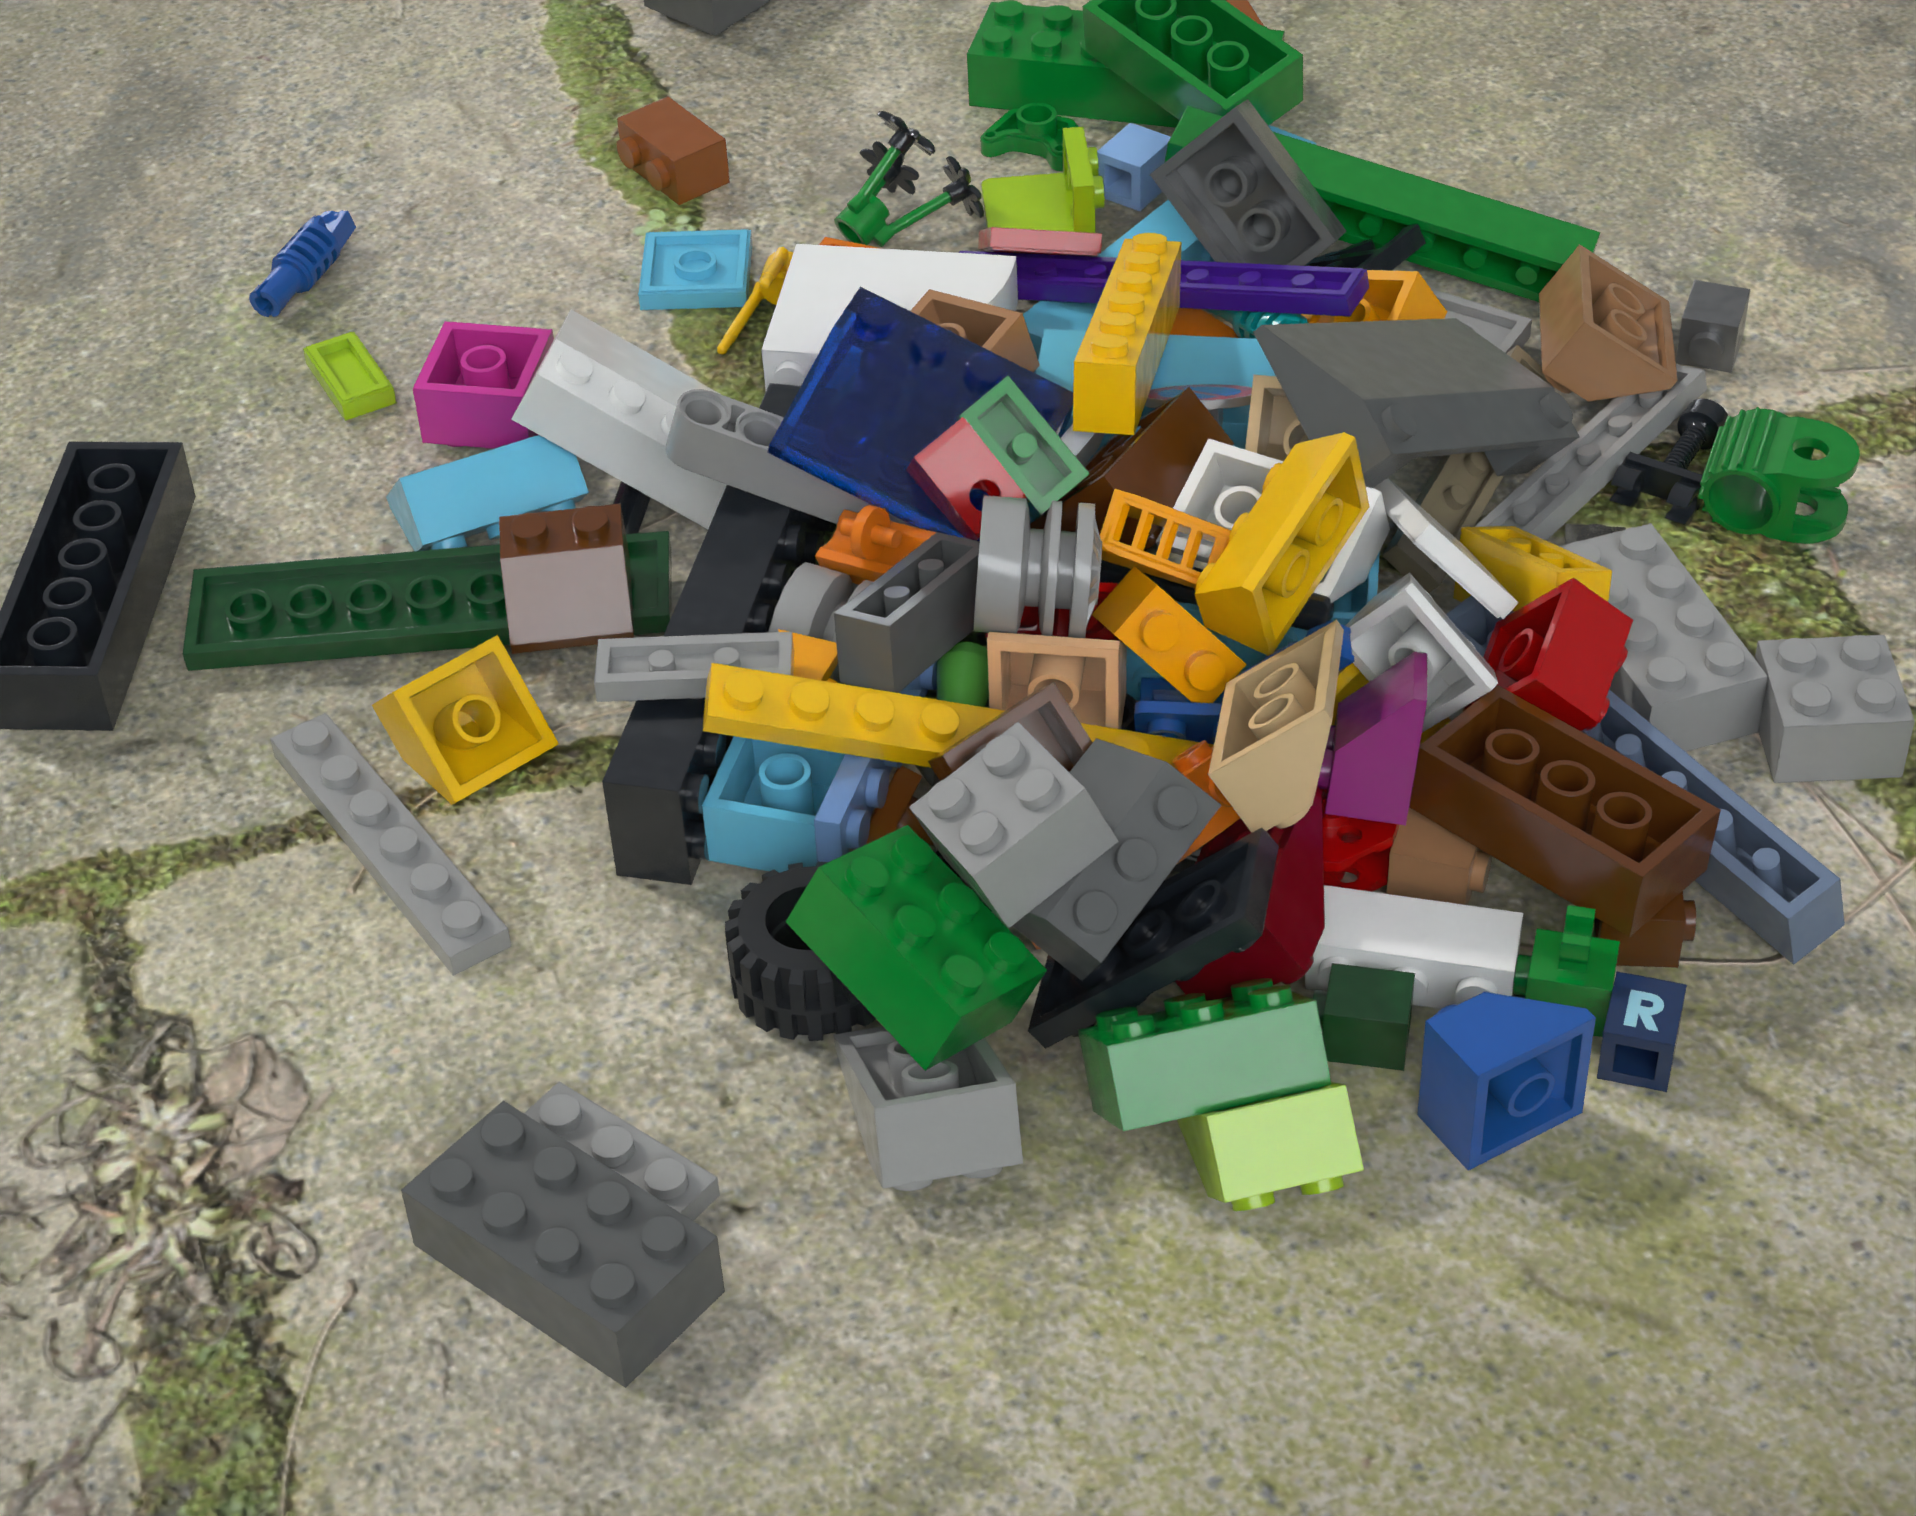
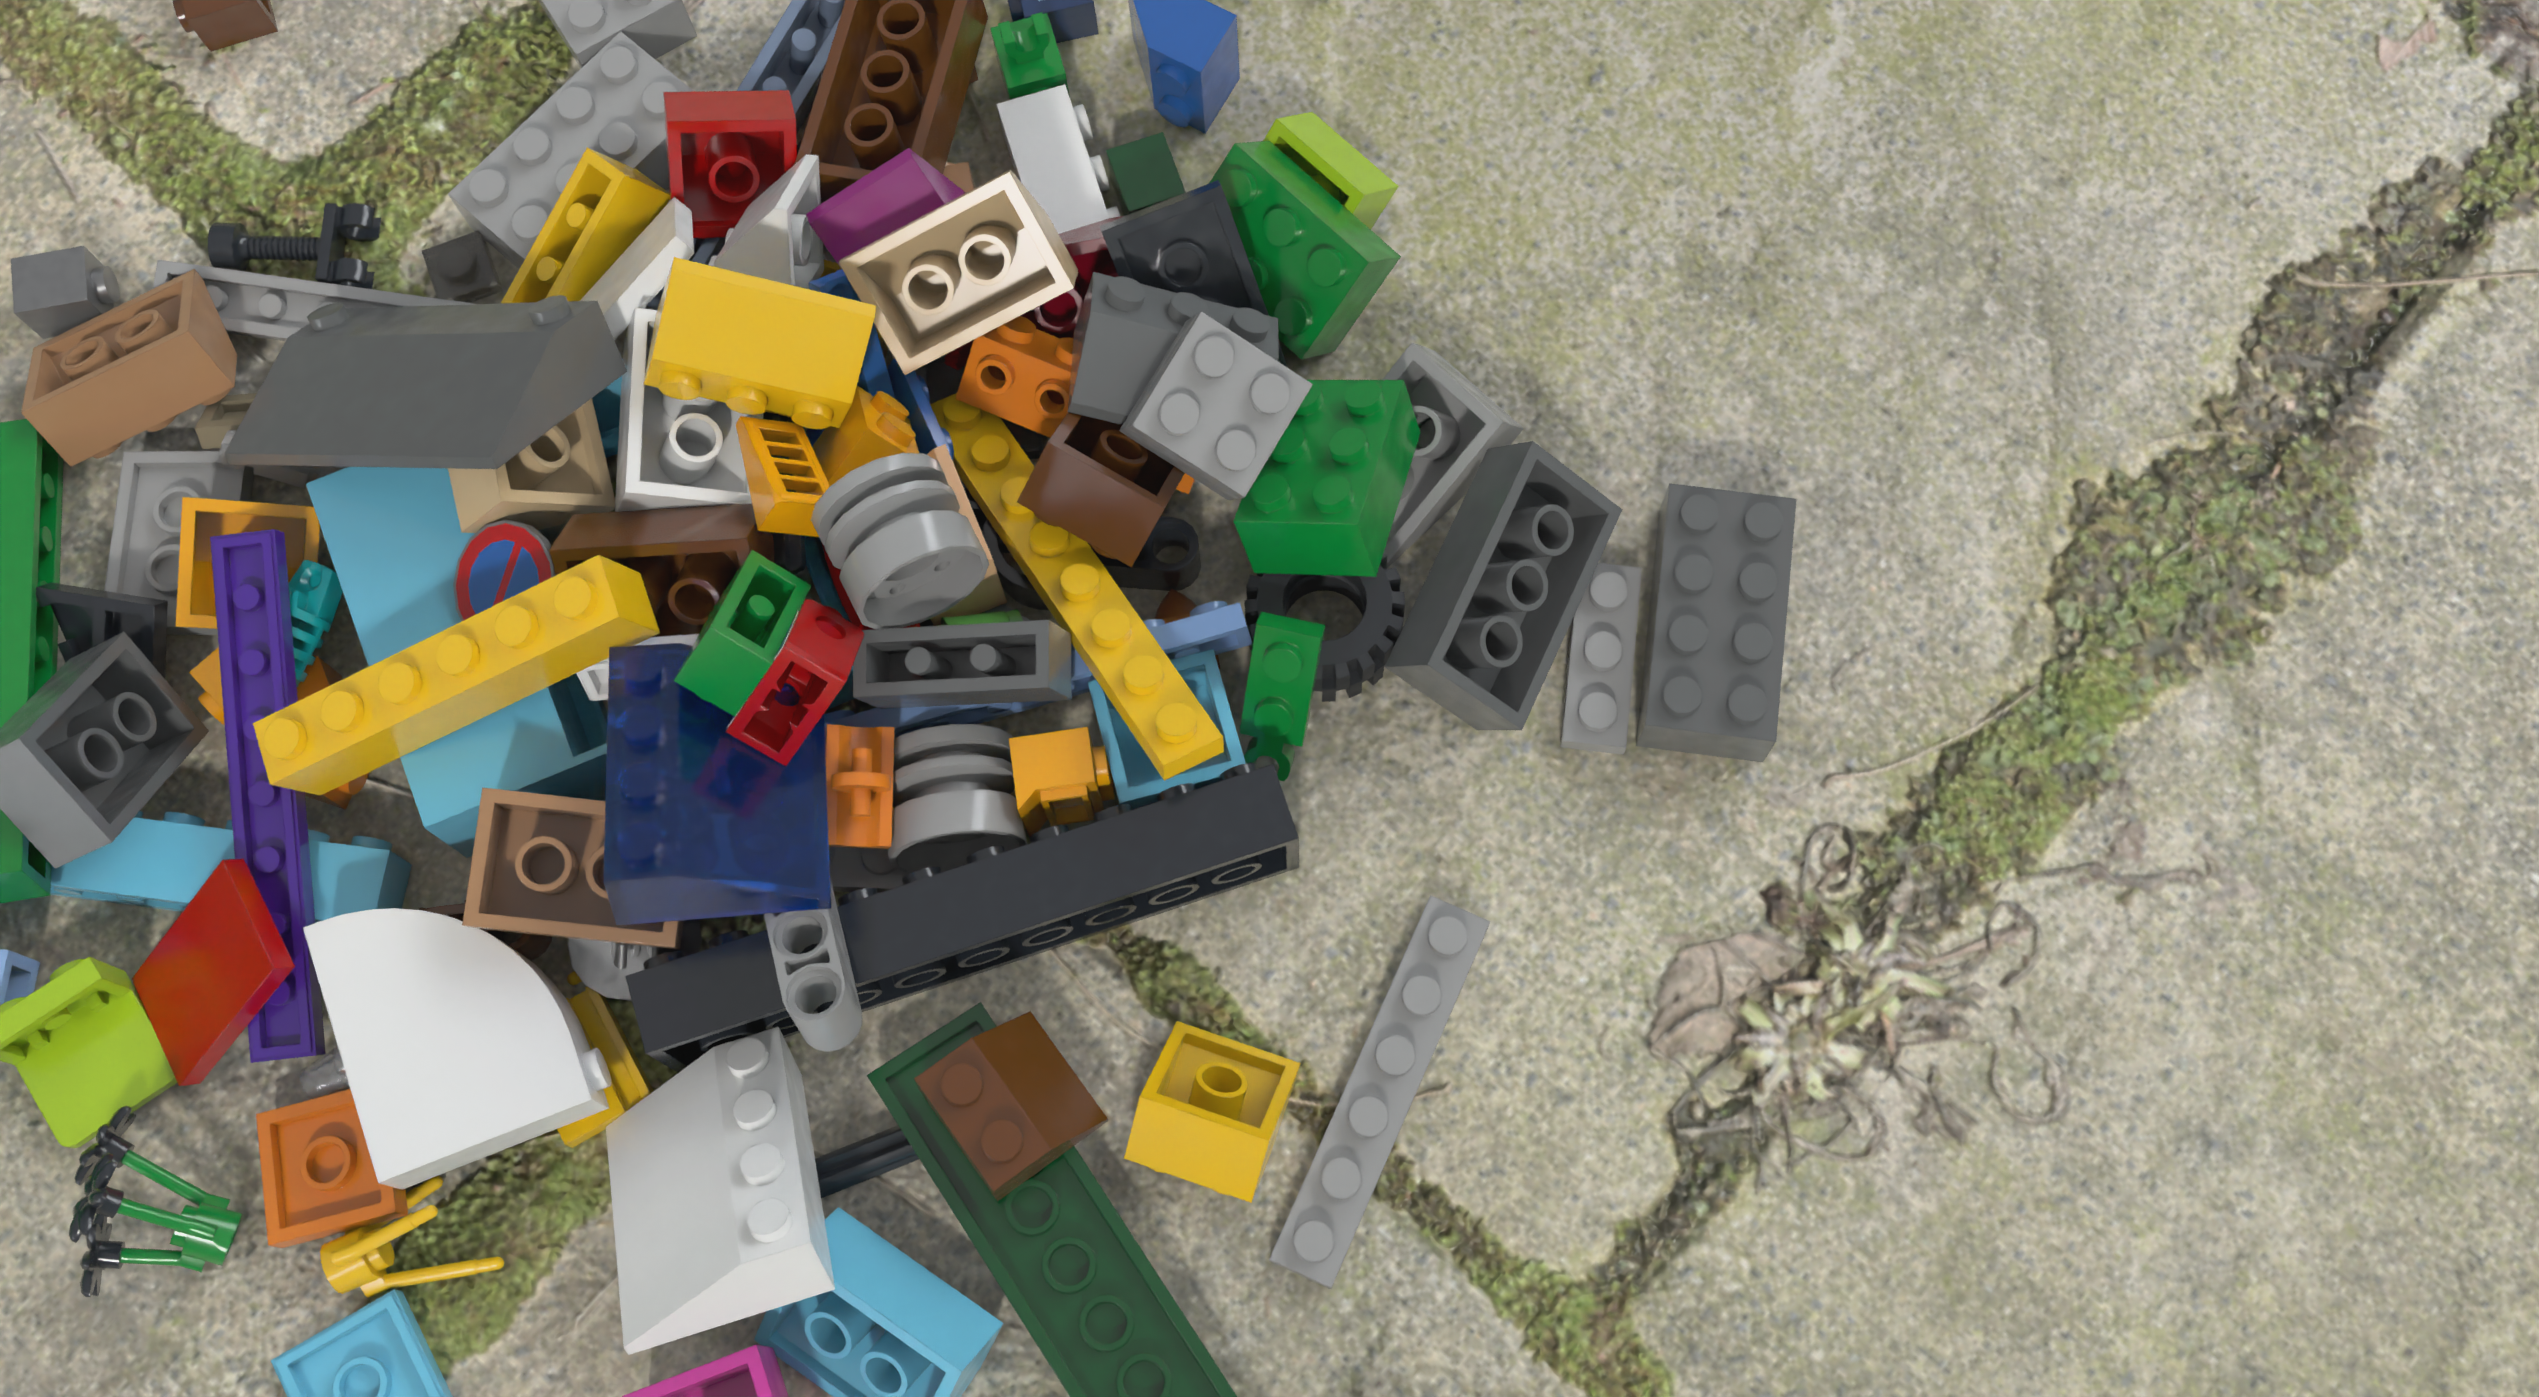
camera: 120 degrees left, 30 degrees up
light grey plate [594,632,794,702] -> none
green piece [1698,407,1860,544] -> none
none -> green plate [1239,612,1325,781]
none -> dark grey brick [1384,441,1623,730]

